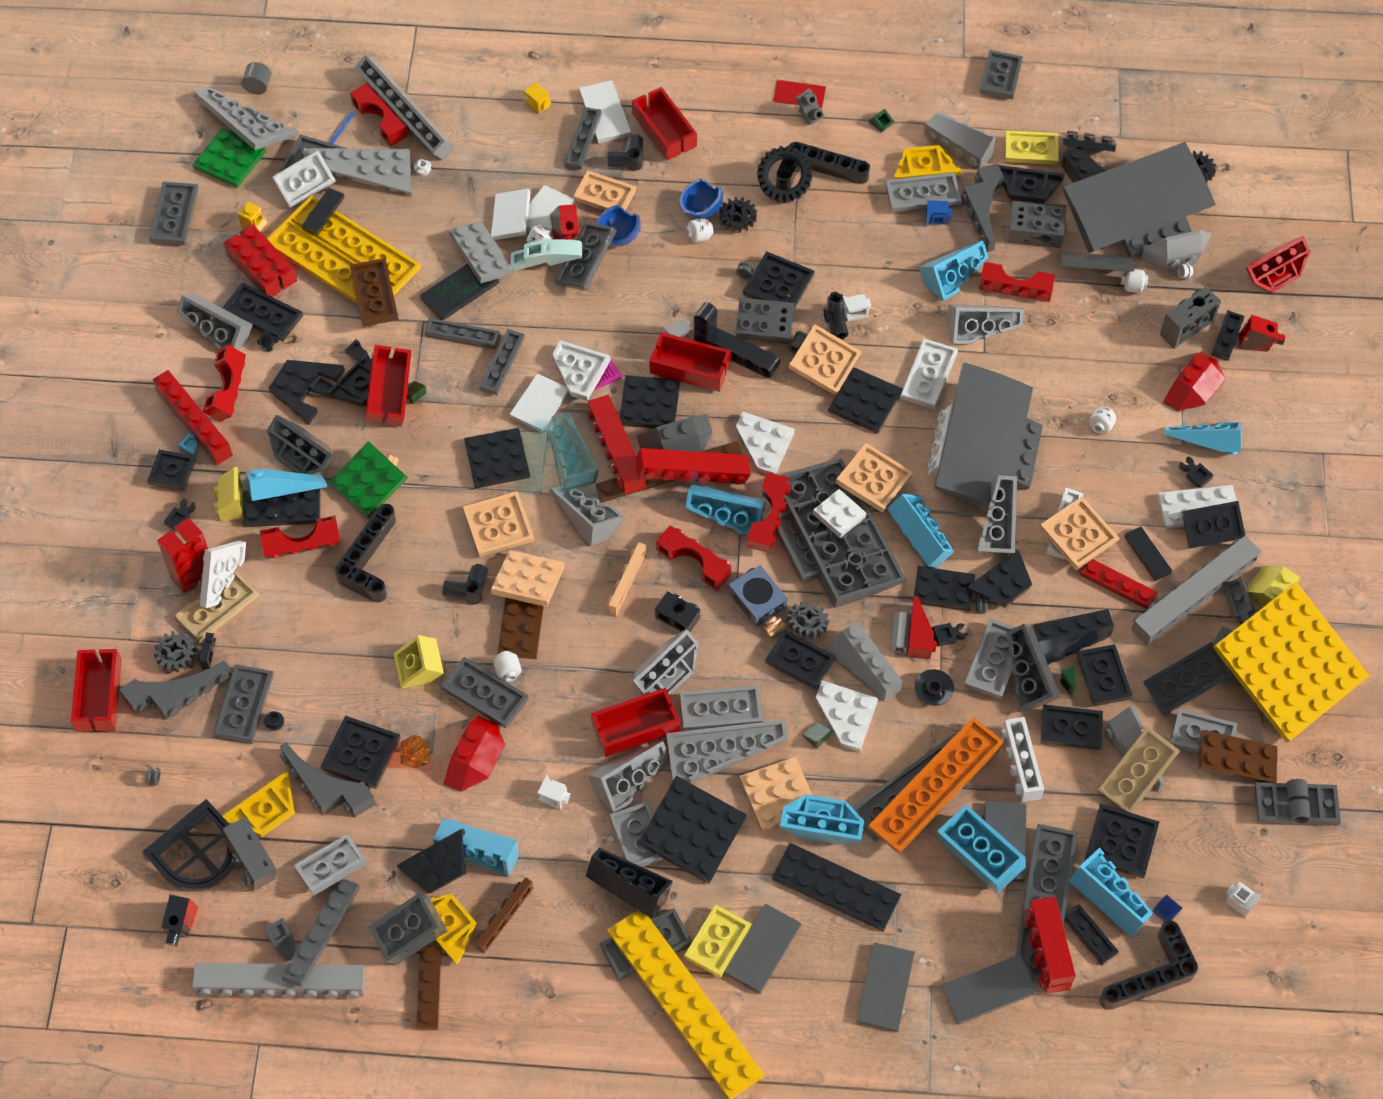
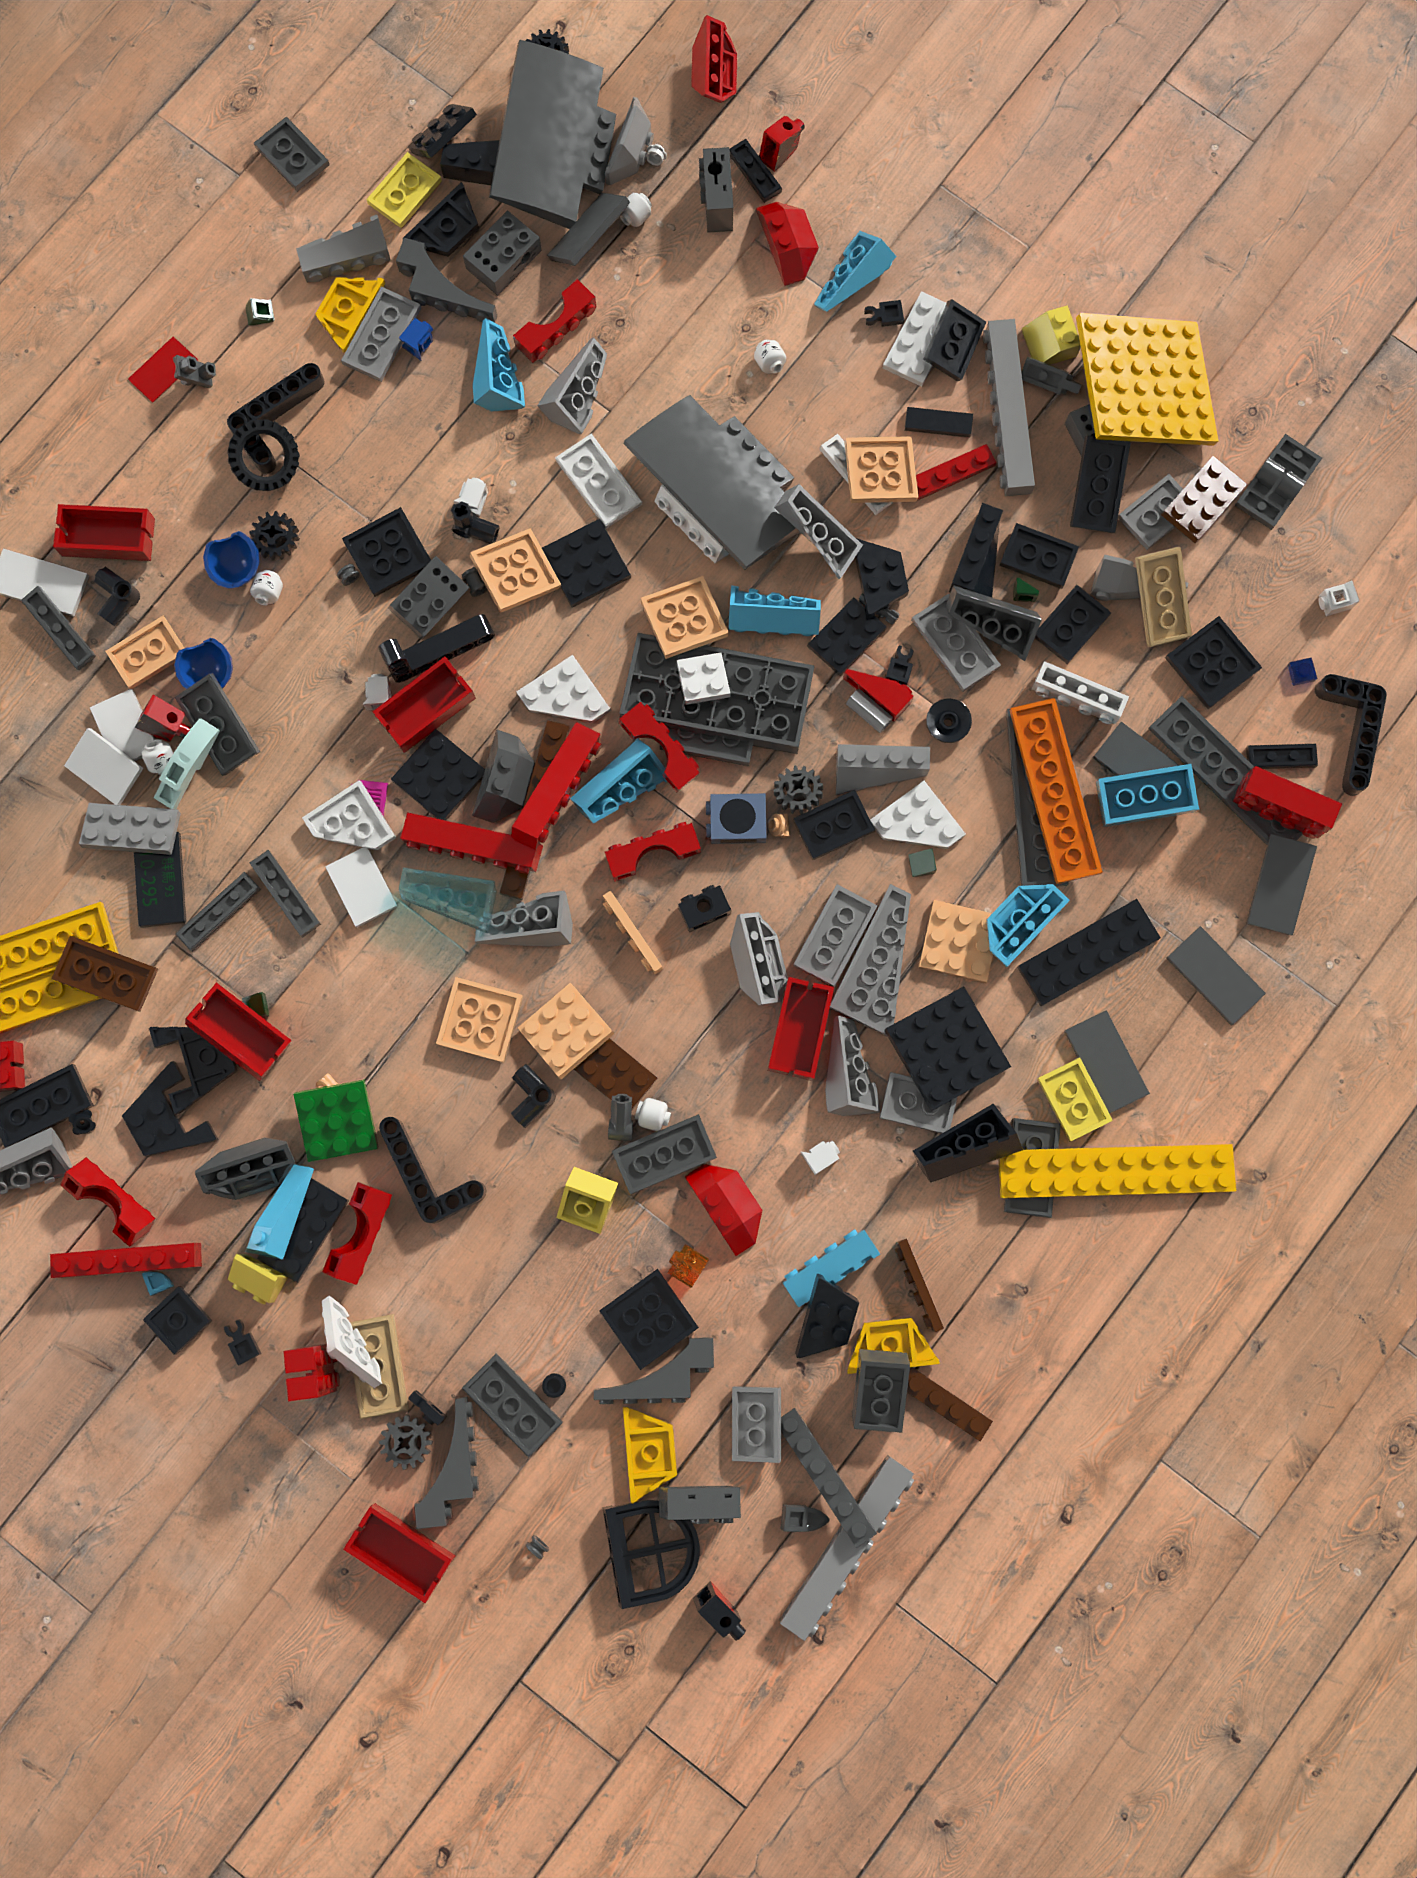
camera: 55 degrees left, 20 degrees up
black plate [464,427,530,489] -> none
medium azure wedge [1069,848,1153,937] -> none
none -> dark grey piece [608,1094,633,1141]

